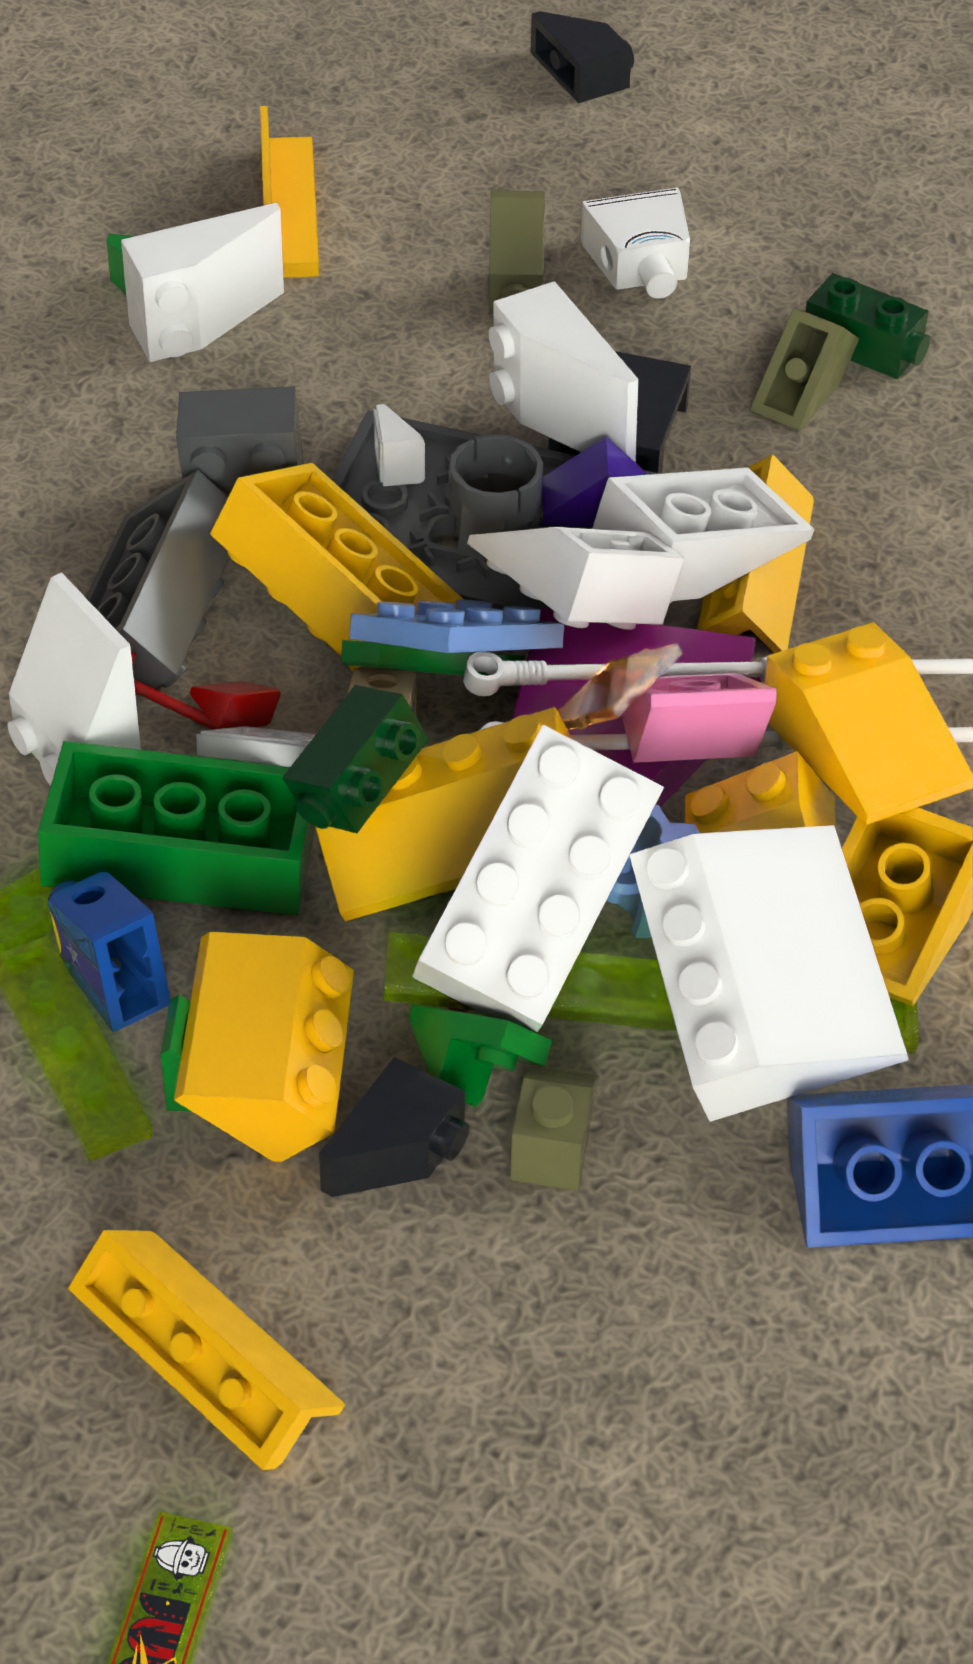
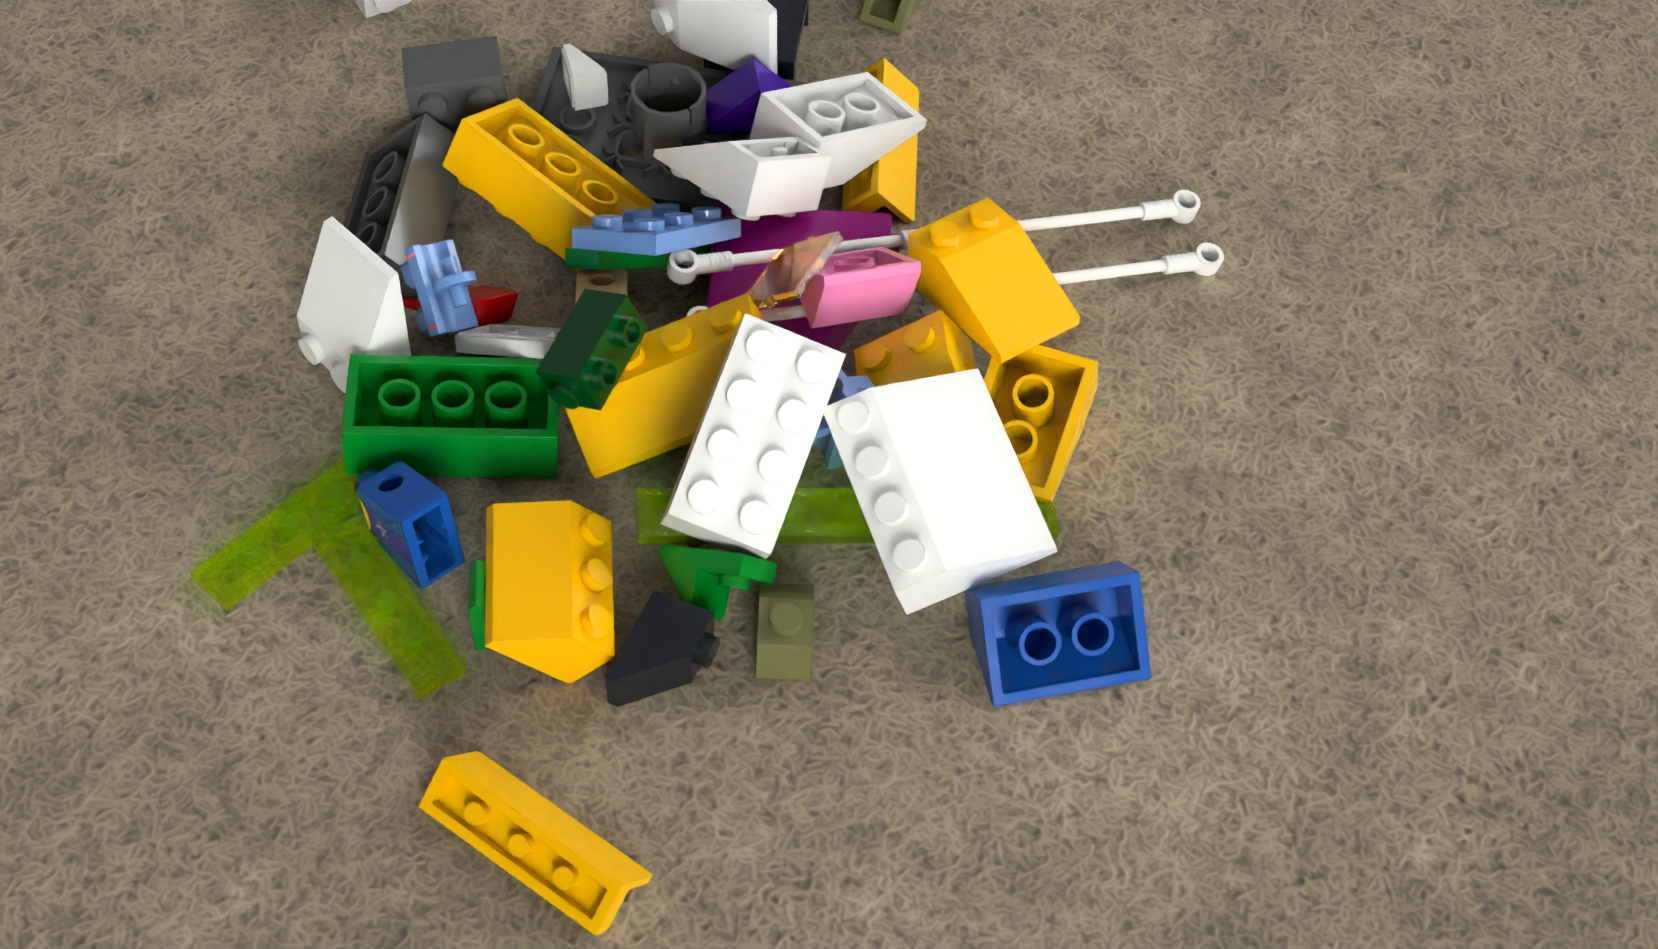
camera: 10 degrees left, 5 degrees up
none -> medium blue hips [400,239,479,337]

